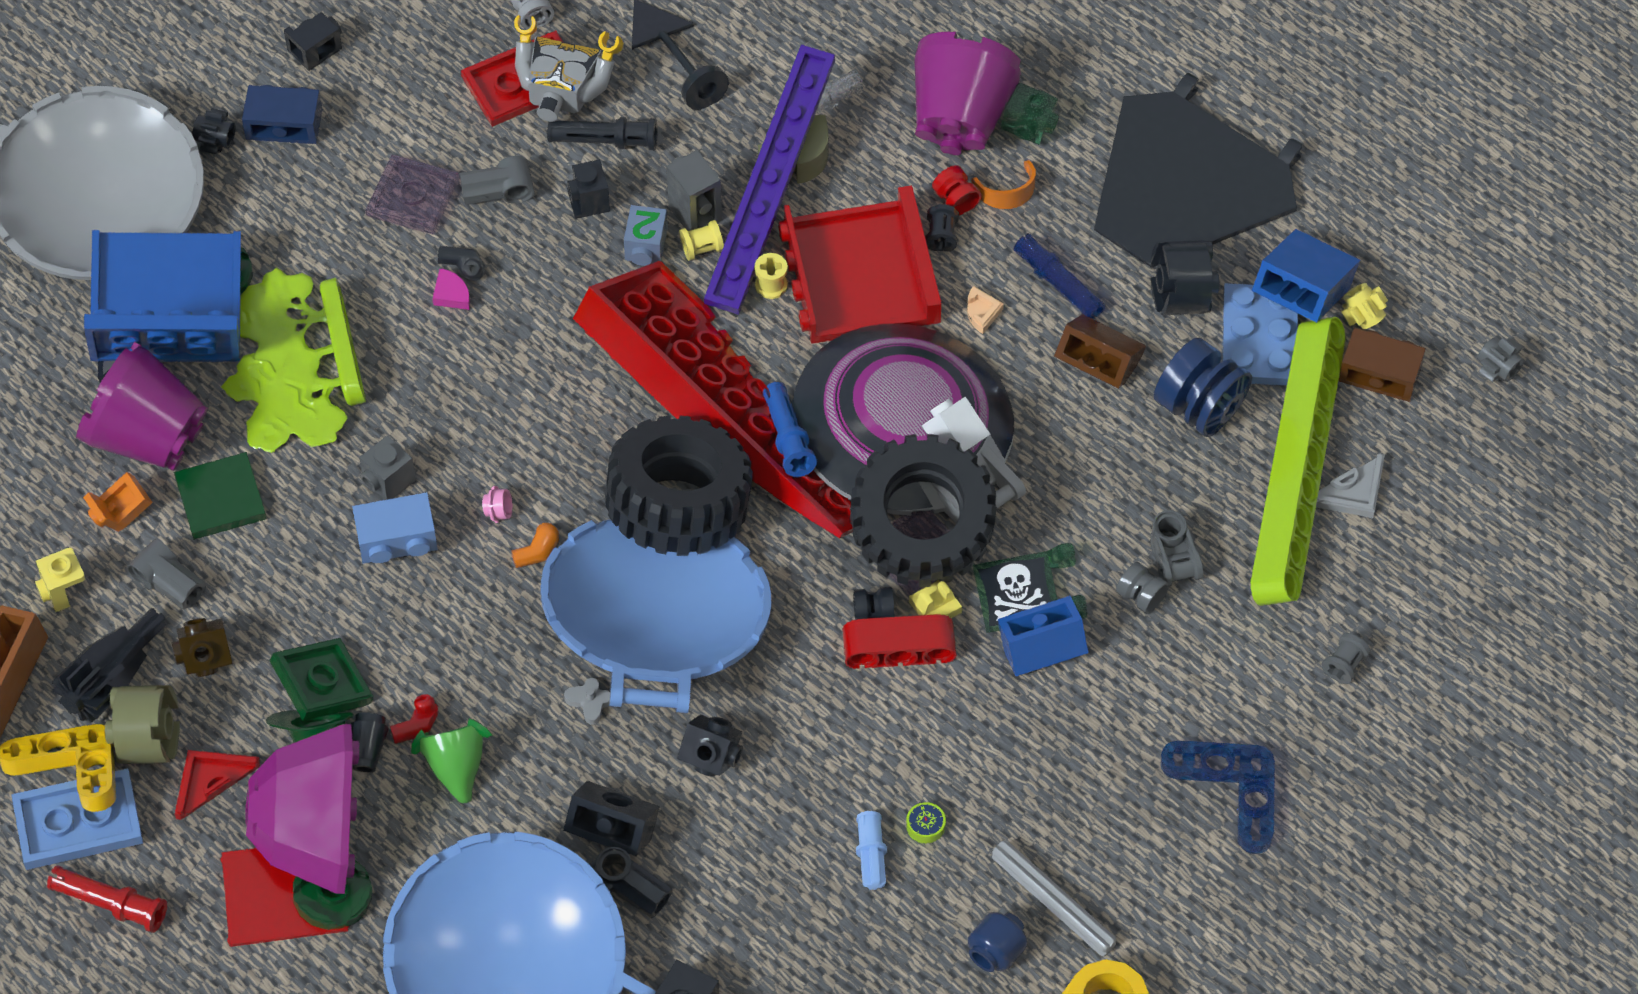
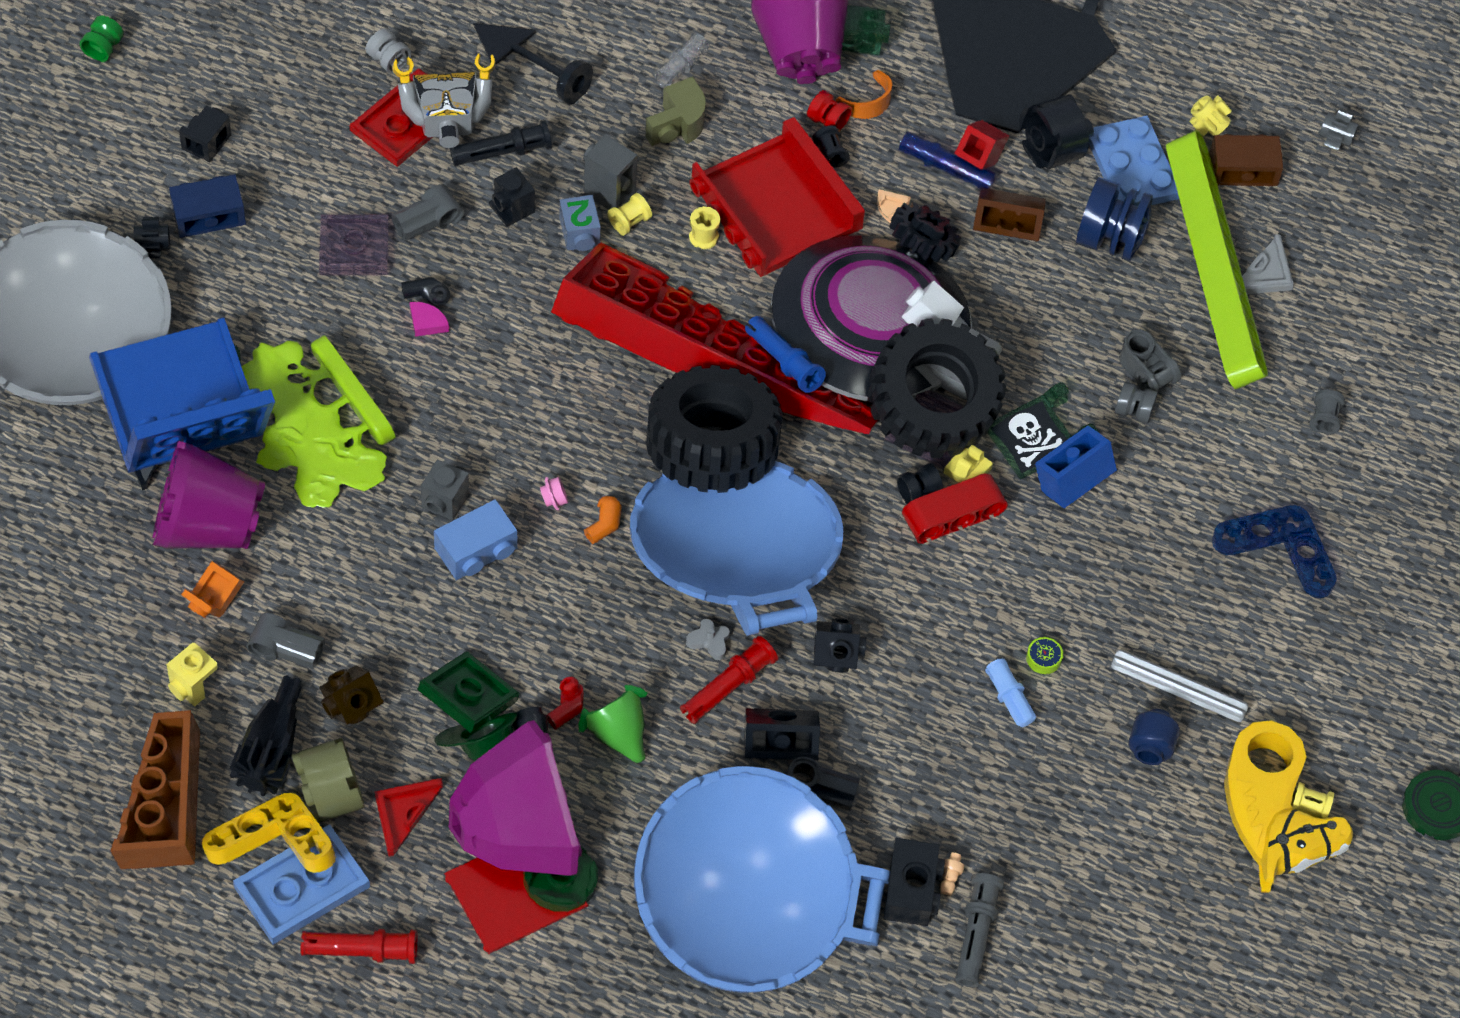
camera: 25 degrees left, 0 degrees up
dark green tile [174,452,267,540] -> none
dark purple plate [704,44,835,315] -> none
blue brick [1252,229,1360,323] -> none
none -> red pin [680,636,778,724]
none -> black gear [889,202,961,262]
none -> red brick [954,120,1010,170]

